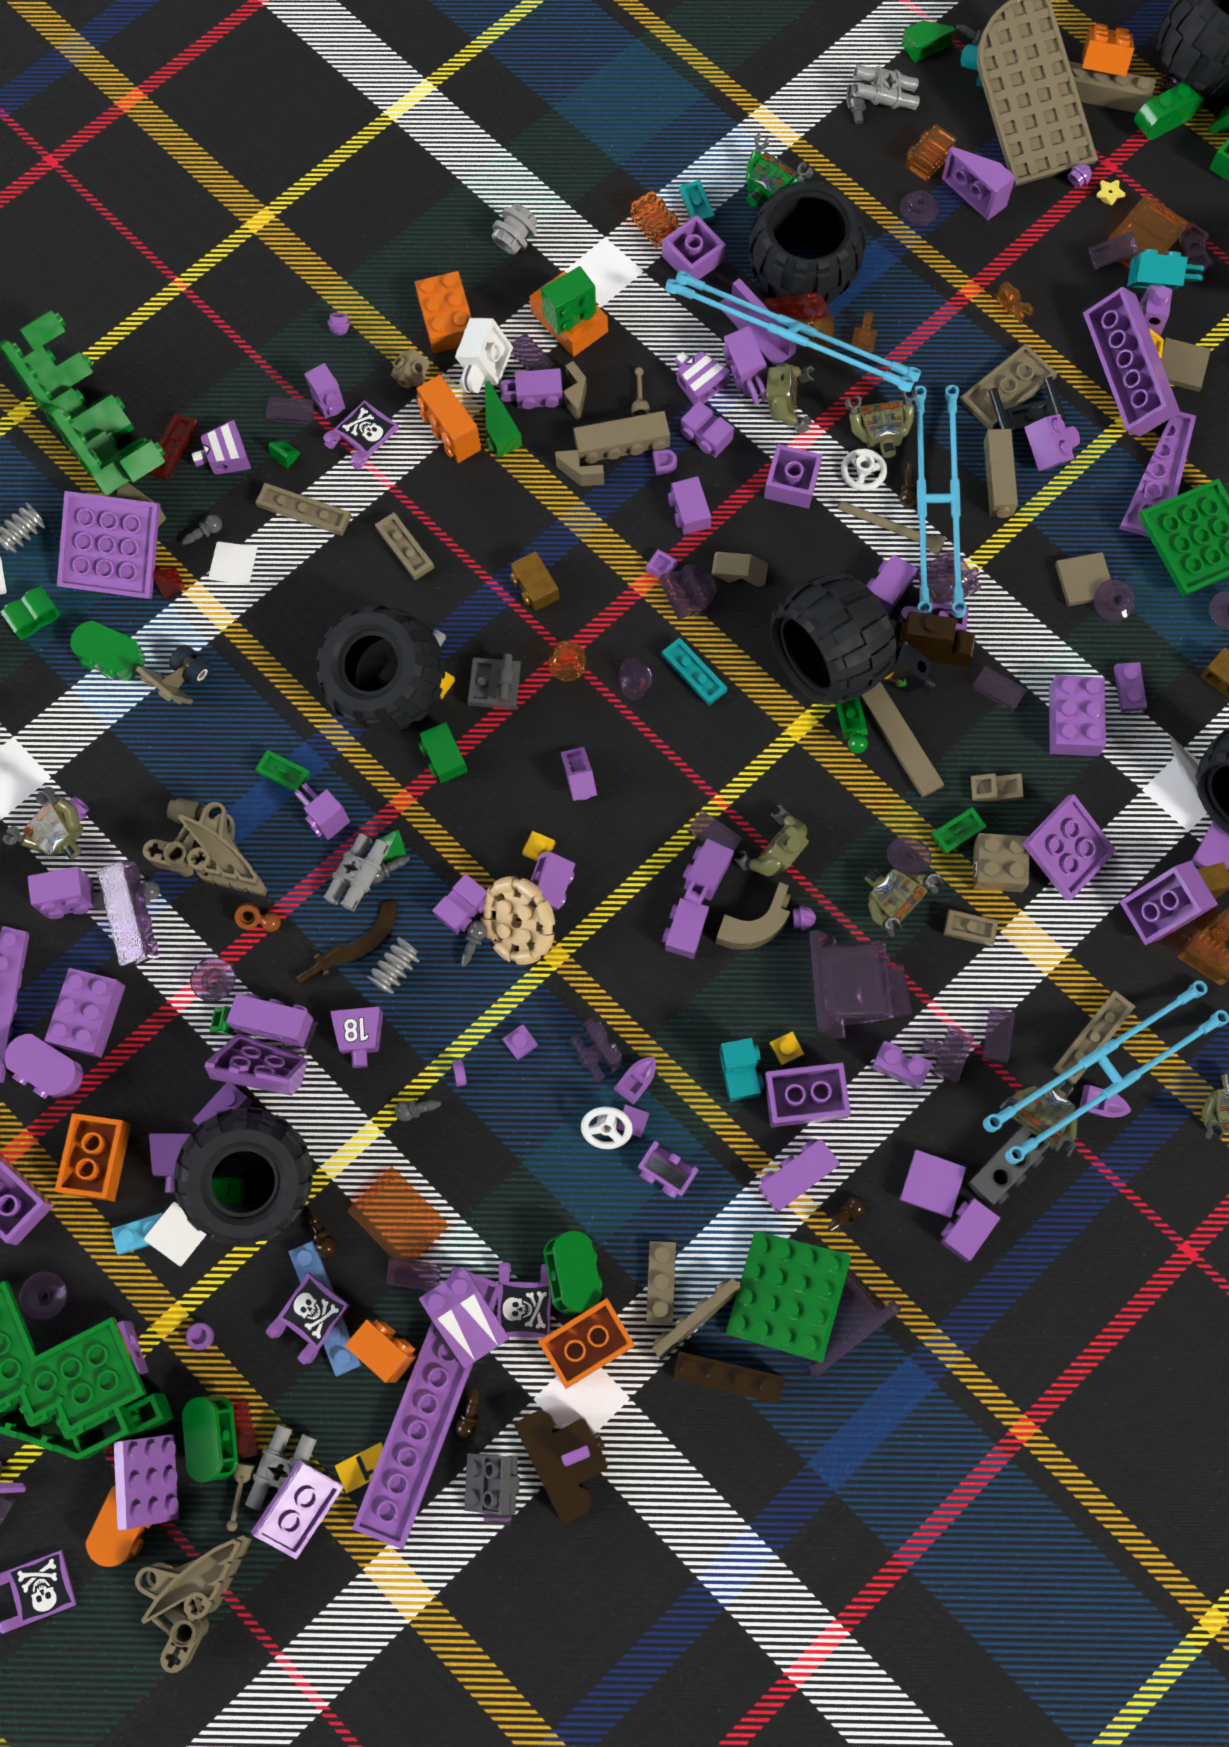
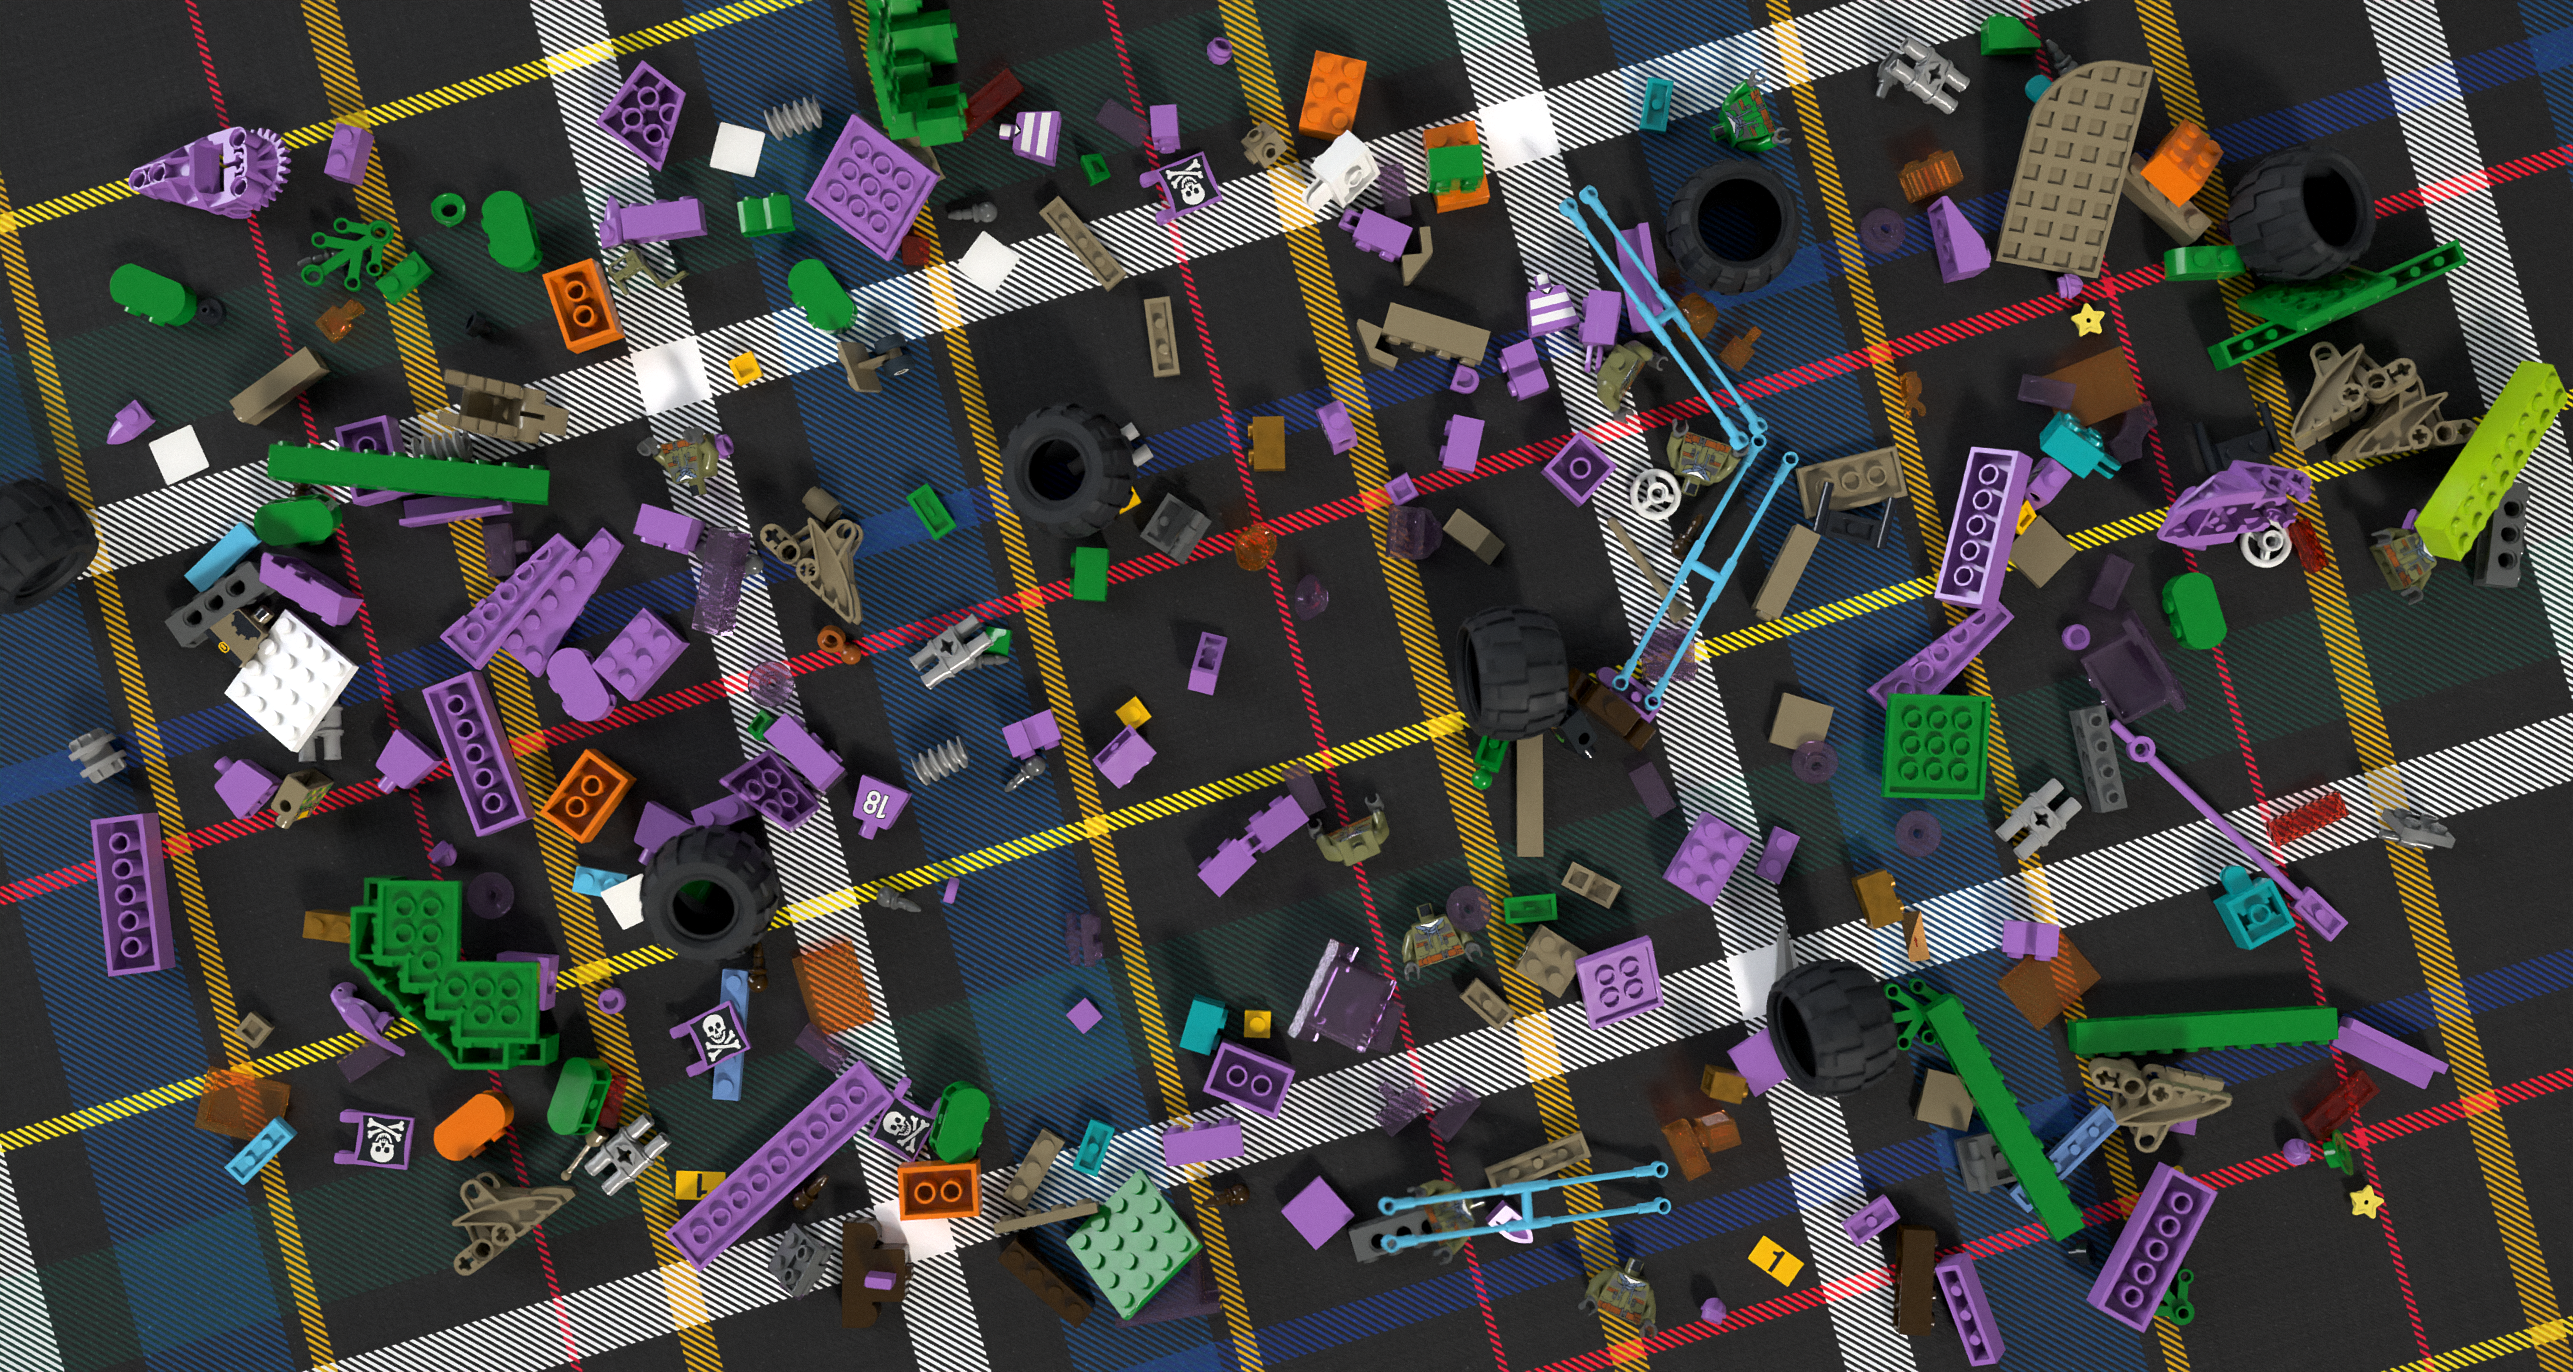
camera: 25 degrees right, 15 degrees up
medium lavender plate [114,1434,179,1530] -> none
tile [251,1459,344,1560] -> none
medium lavender brick [294,783,350,840] -> none
dark brown sword [295,900,397,985] -> none
orange brick [345,1319,418,1383] -> none
orange brick [416,375,481,463] -> none
medium lavender slope [419,1268,510,1369] -> none
tan plate [480,876,555,965] -> none
green slope [485,381,522,458] -> none
light grey piece [492,204,537,254] -> none
medium lavender plate [502,1024,538,1061] -> none
white piece [581,1107,632,1149] -> none
medium lavender plate [614,1057,656,1105] -> none
clear orange brick [631,190,679,248] -> none
dark tan hinge [631,367,650,417] -> none
medium lavender window [638,1141,699,1199] -> none
medium lavender brick [662,215,726,279] -> none
teal plate [662,638,727,706] -> none
dark tan arch [715,882,791,950] -> none
clear red plate [763,293,830,320] -> none
medium lavender plate [792,906,816,931] -> none
medium lavender brick [867,554,918,614] -> none
medium lavender brick [871,1041,932,1090] -> none
medium lavender brick [940,1198,1000,1262] -> none
medium lavender brick [1024,414,1080,471] -> none
medium lavender brick [1119,861,1218,945] -> none
none -> yellow plate [728,351,764,386]
none -> teal plate [1072,1118,1116,1177]
none -> medium lavender torso [1315,400,1358,455]

